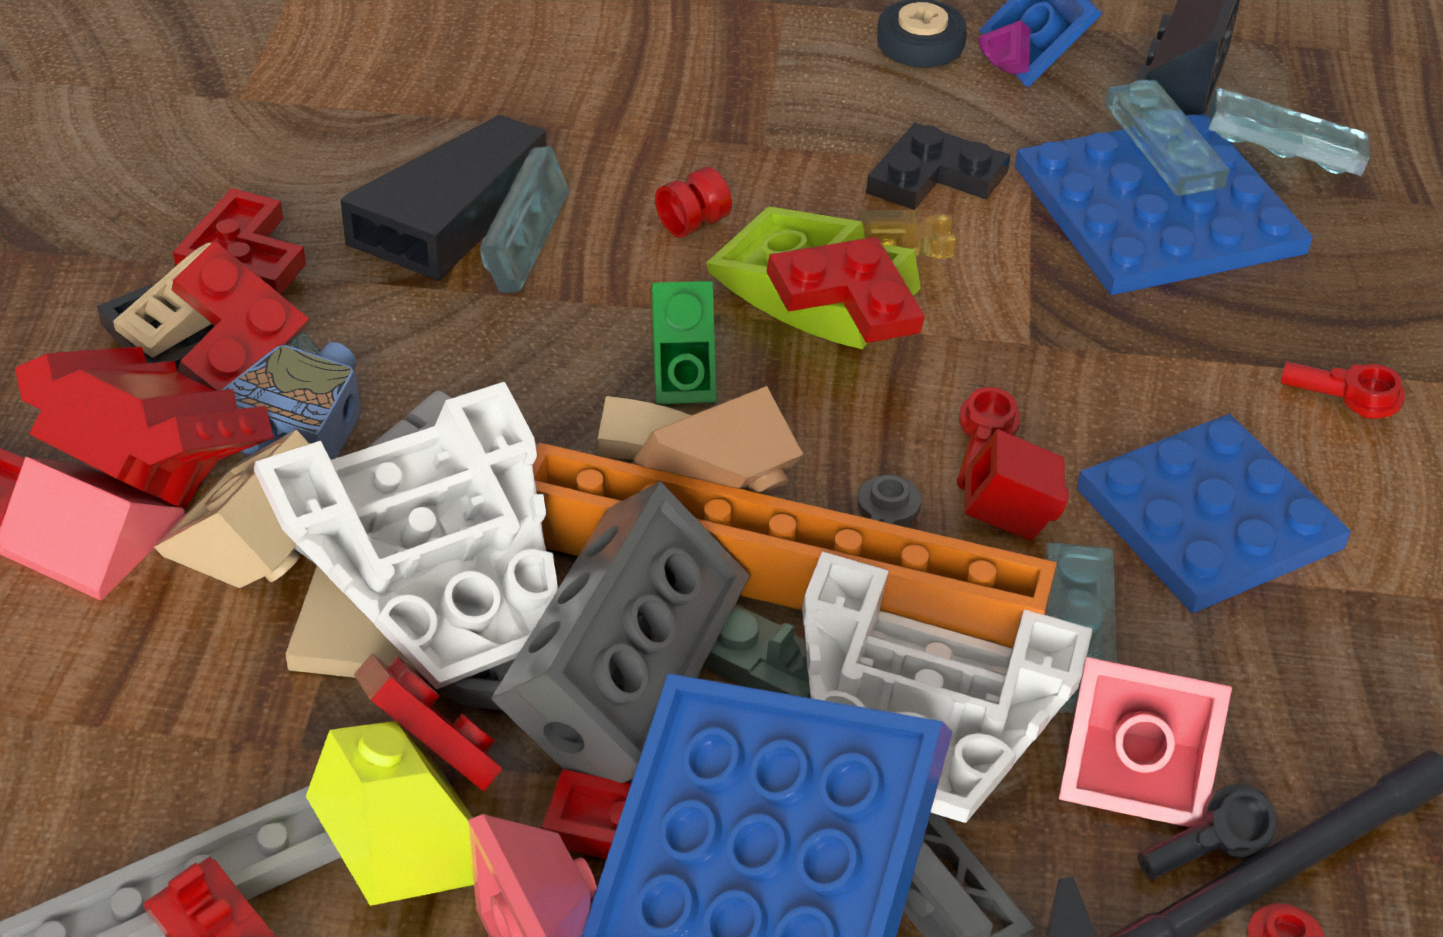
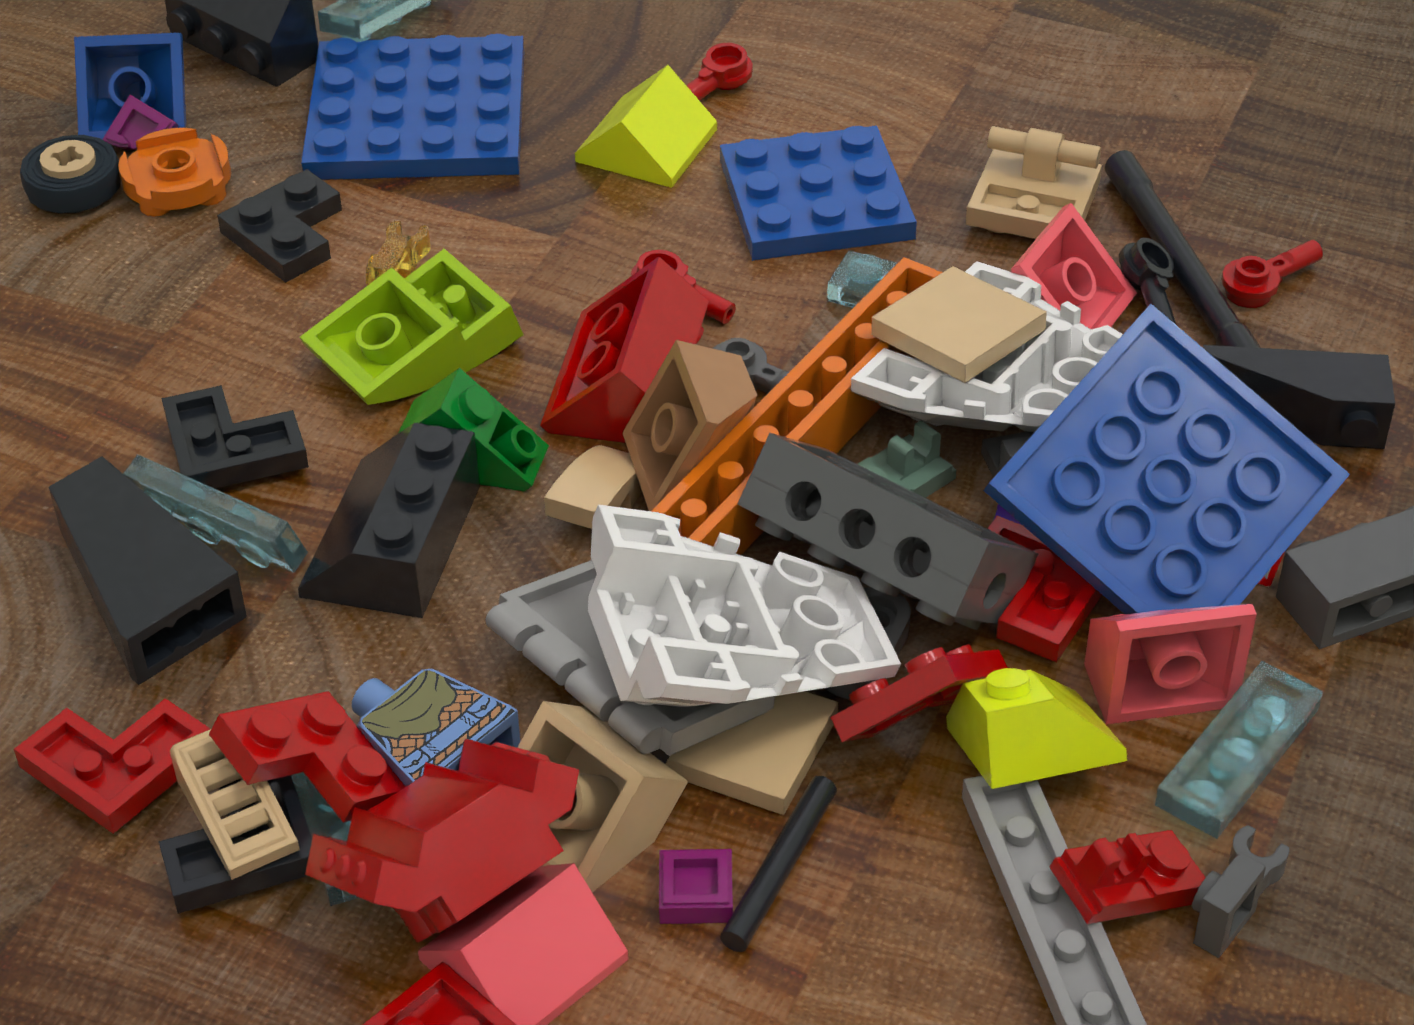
camera: 70 degrees left, 0 degrees up
red wheel [655,166,732,238] -> none
red plate [766,237,925,343] -> none
red brick [964,429,1069,541] -> none
clear light blue plate [1105,80,1230,196] -> none
none -> orange plate [118,128,231,217]
none -> black plate [161,385,309,495]
none -> black slope [298,423,480,618]
none -> red slope [540,257,709,443]
none -> neon yellow slope [575,65,717,188]
none -> magenta tile [659,849,733,924]
none -> black bar [720,776,837,952]
none -> tan tile [872,266,1047,383]
none -> tan plate [966,126,1102,239]

